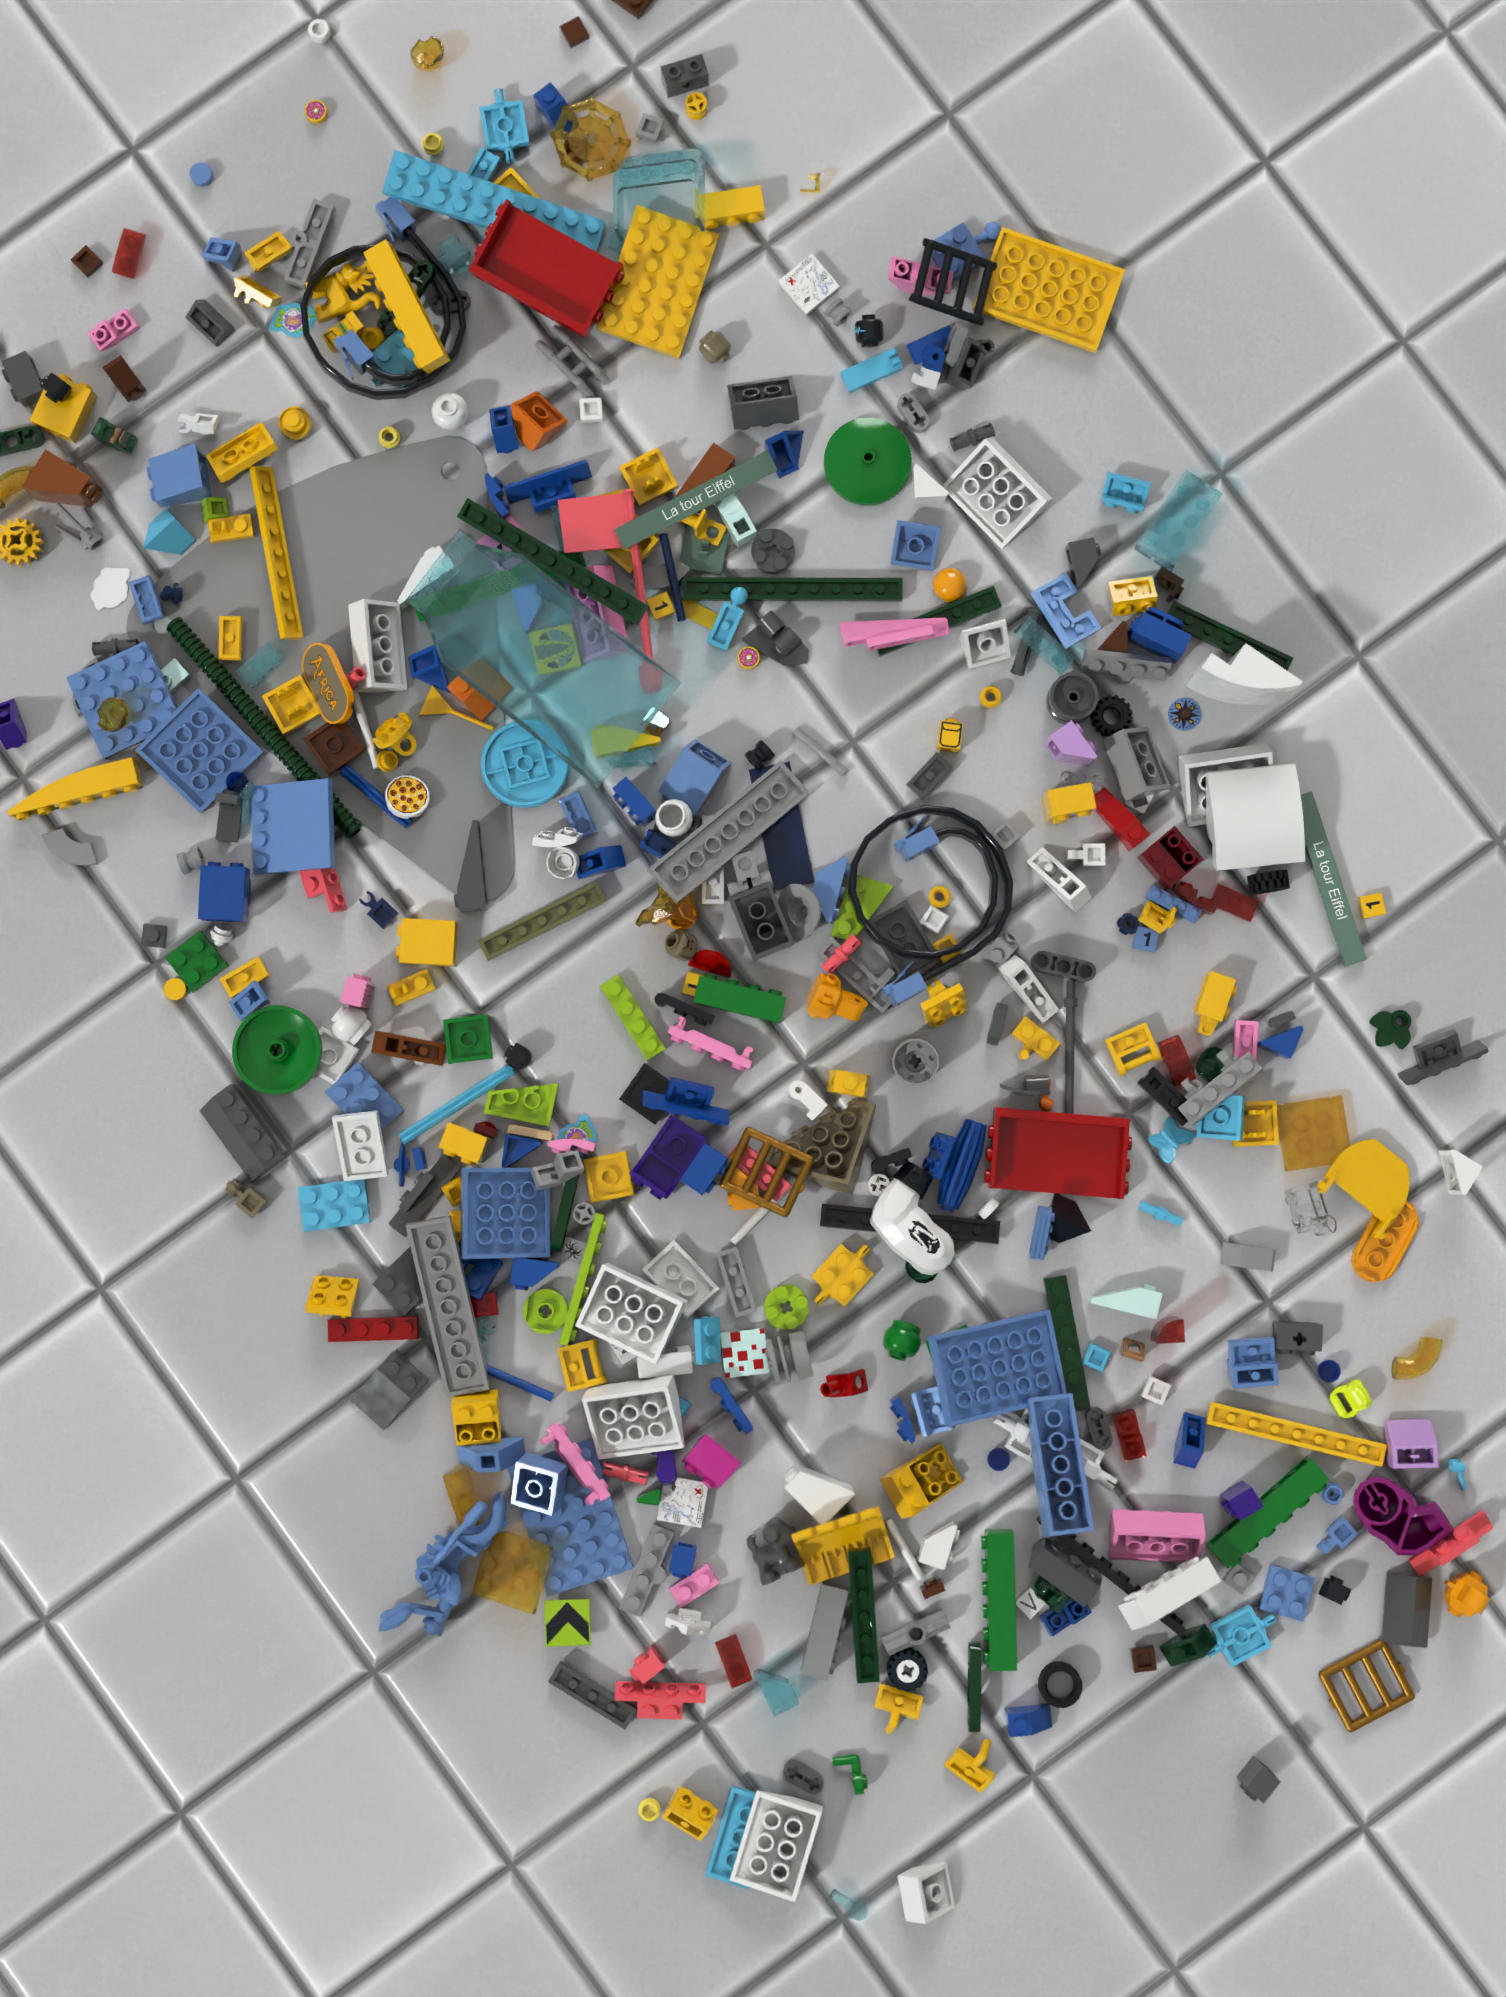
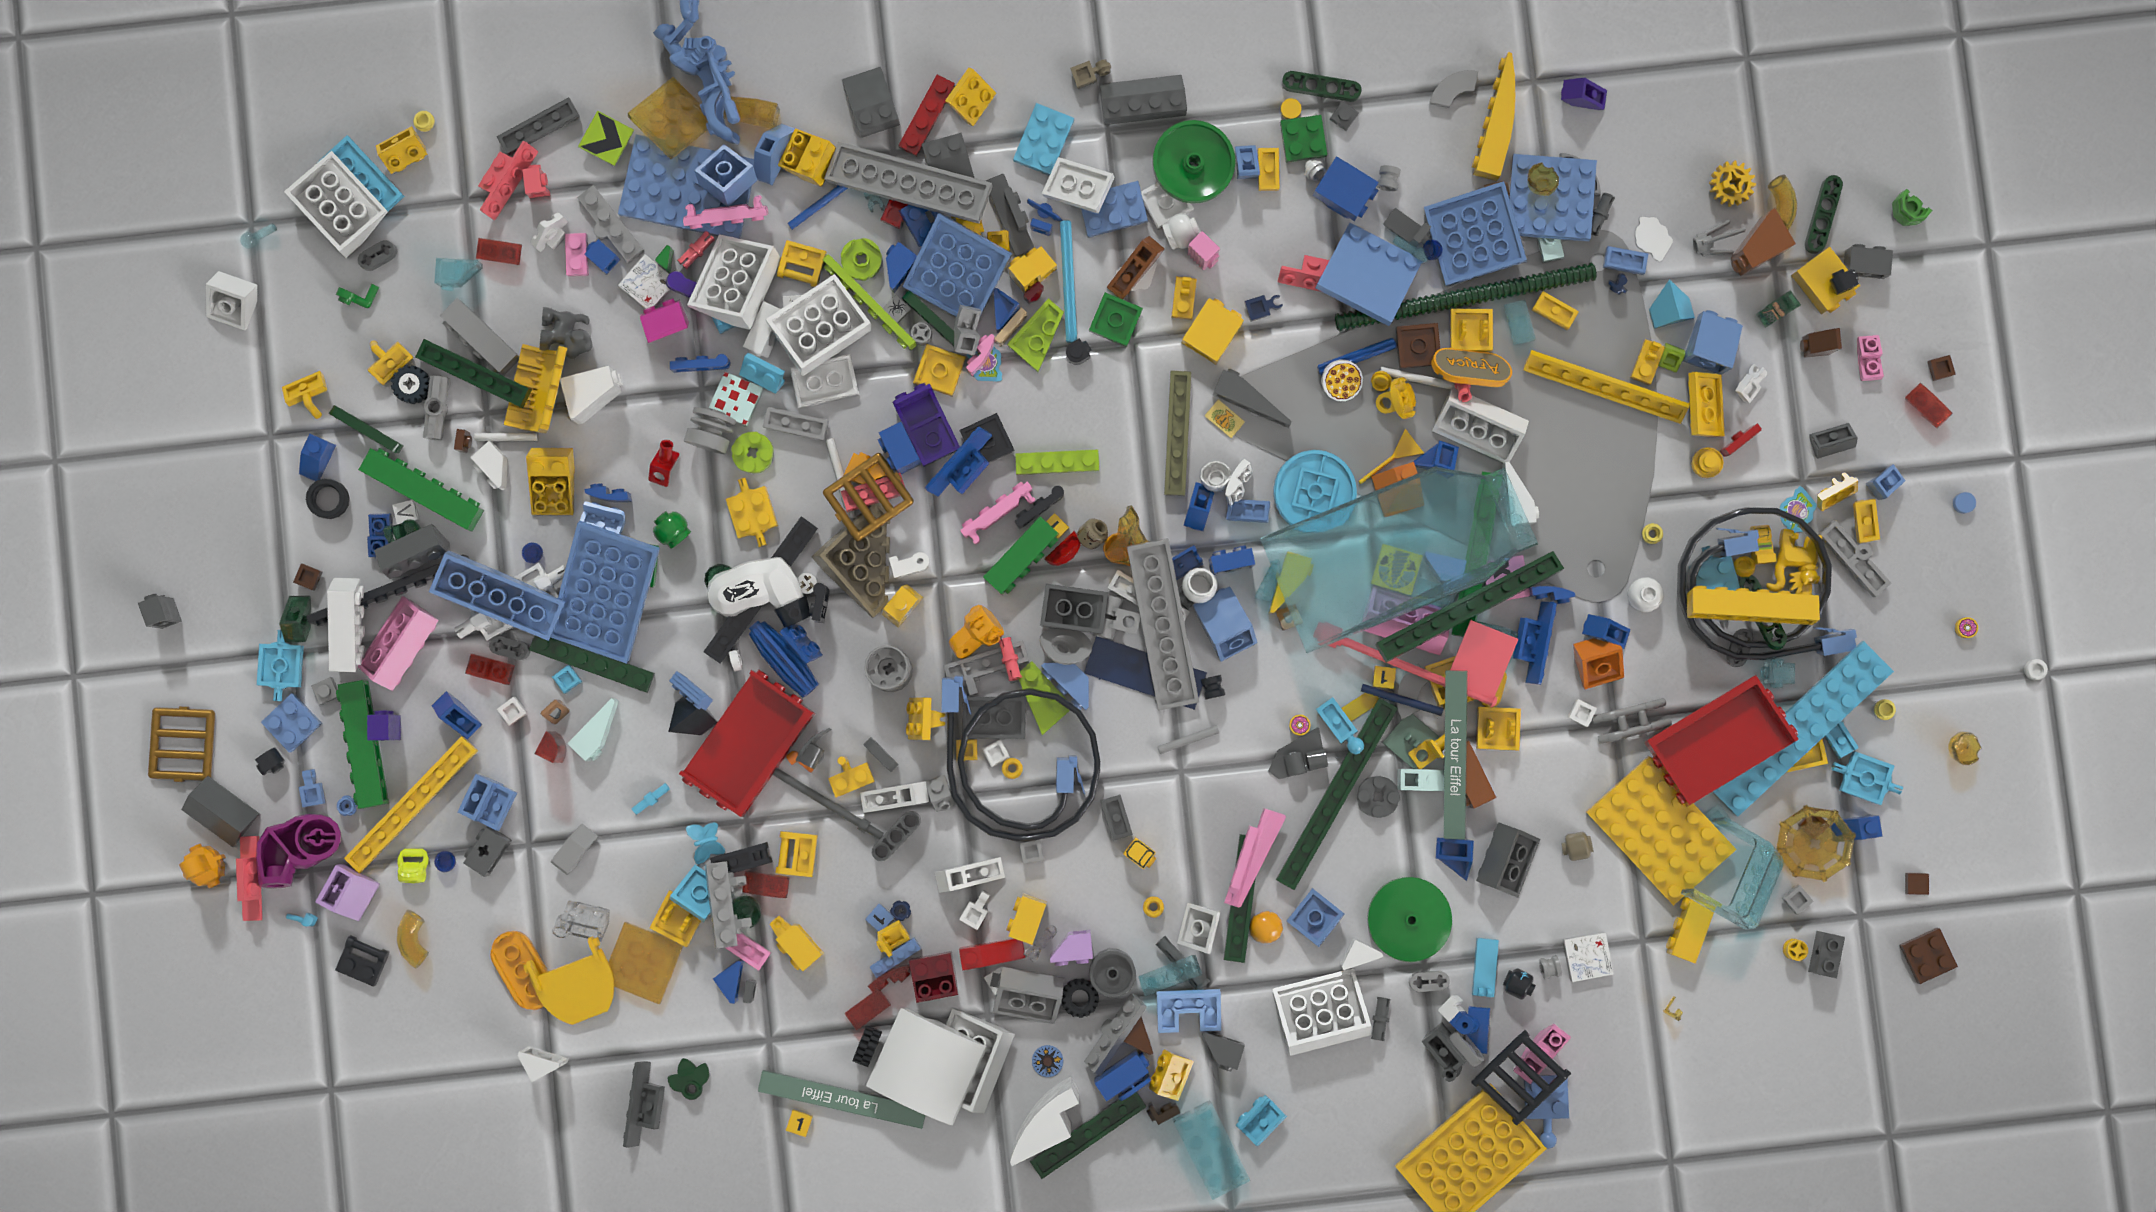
camera: 120 degrees right, 0 degrees up
none -> black plate [335,935,390,987]
none -> clear yellow sticker [1205,399,1245,438]
none -> dark green beam [1282,71,1362,102]
none -> red plate [1720,423,1762,457]

